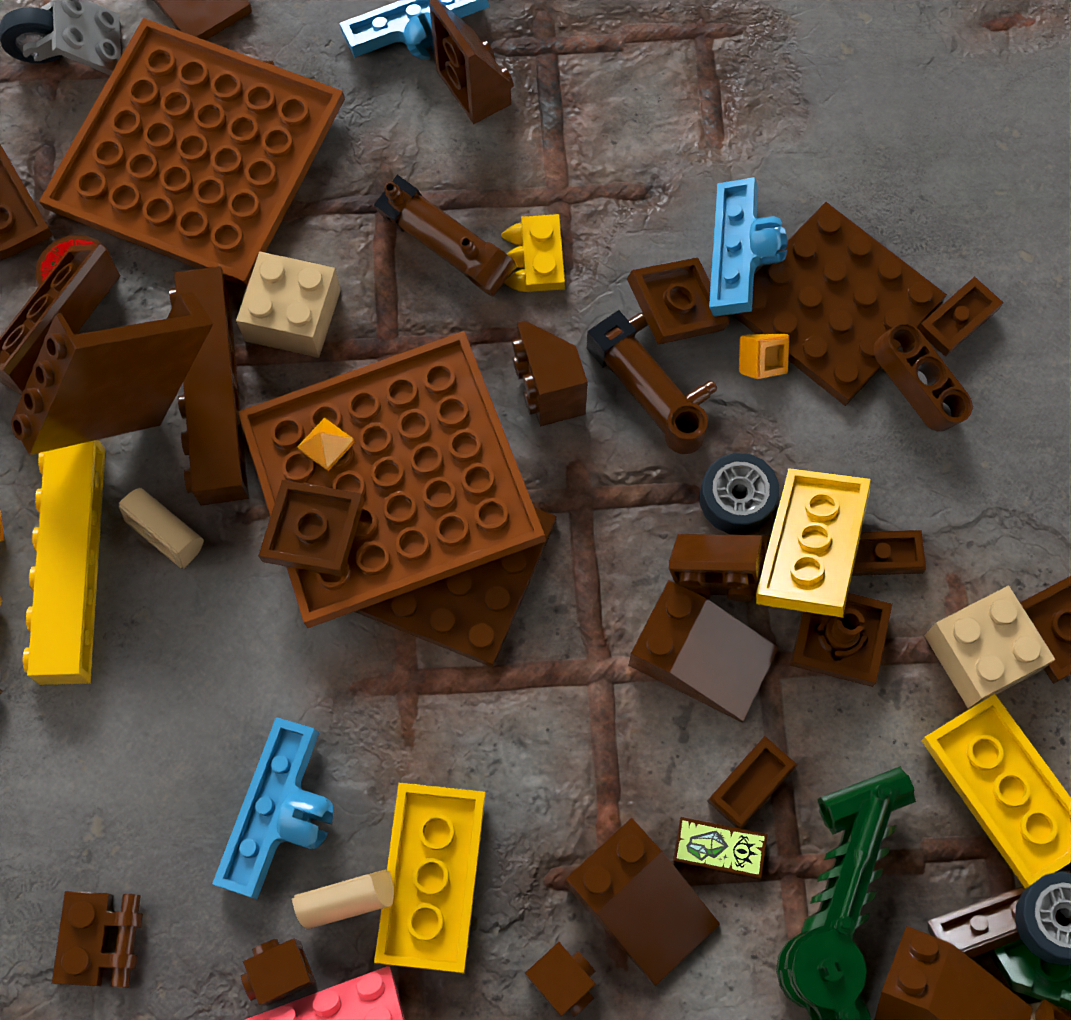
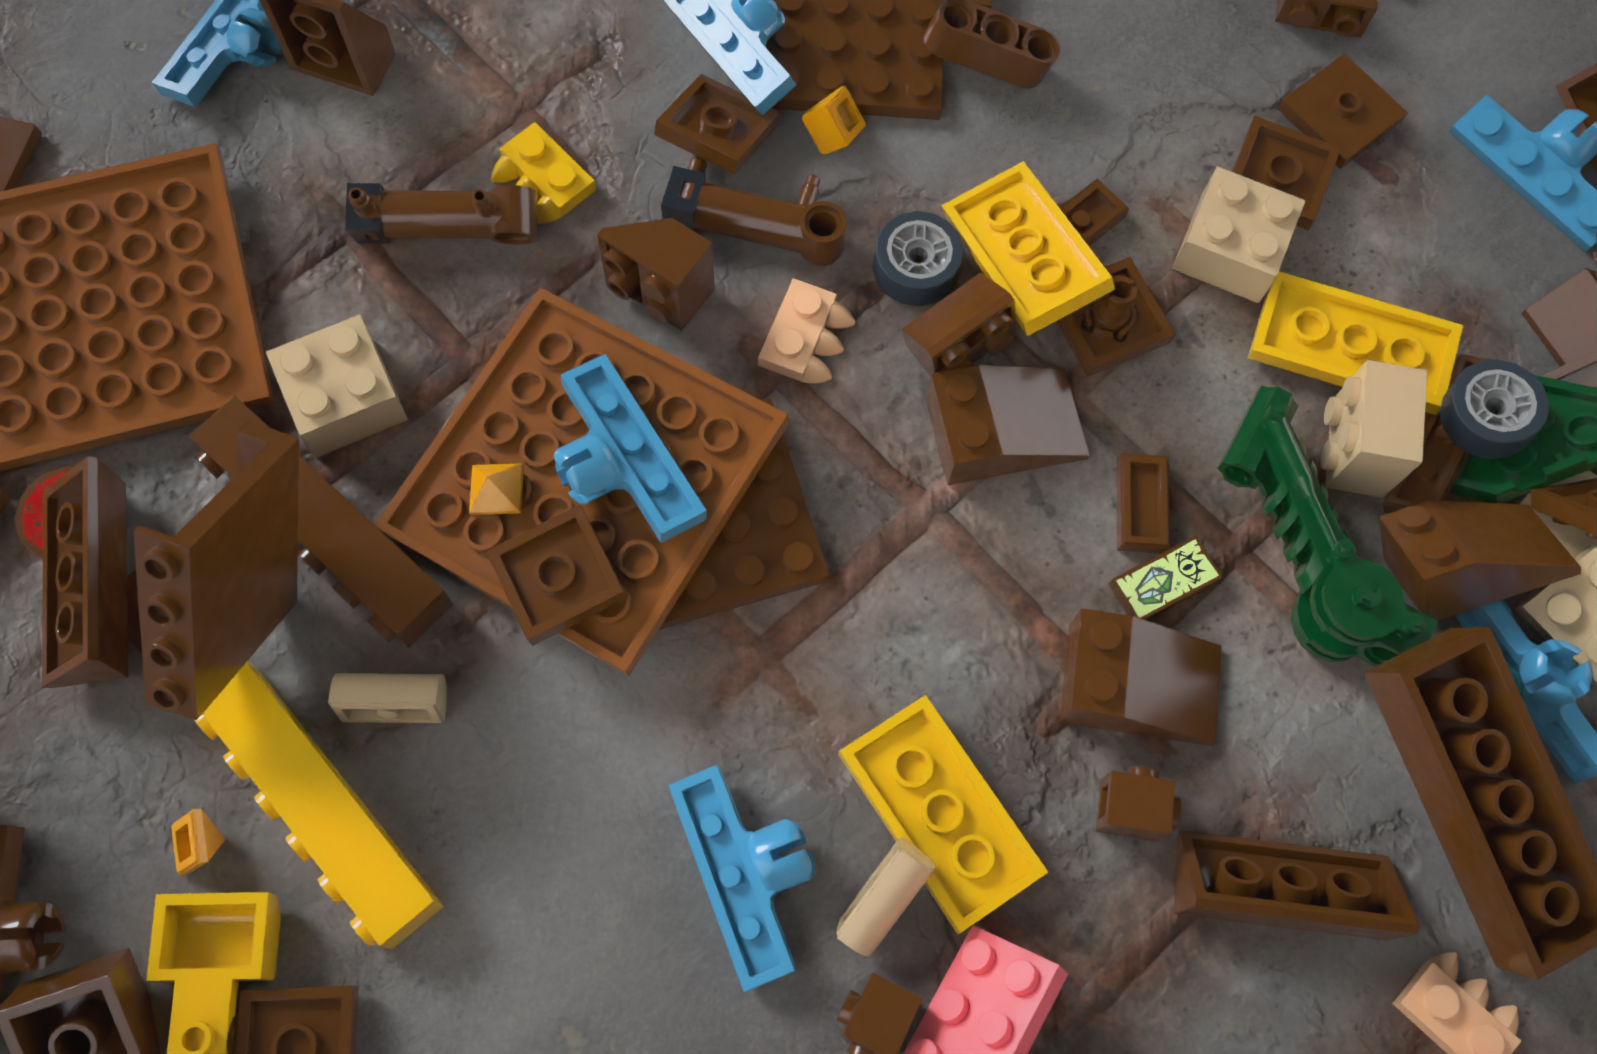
camera: 45 degrees left, 0 degrees up
none -> dark azure plate [554,354,707,543]
none -> light nougat plate [758,278,856,384]
none -> tan brick [1320,360,1427,498]

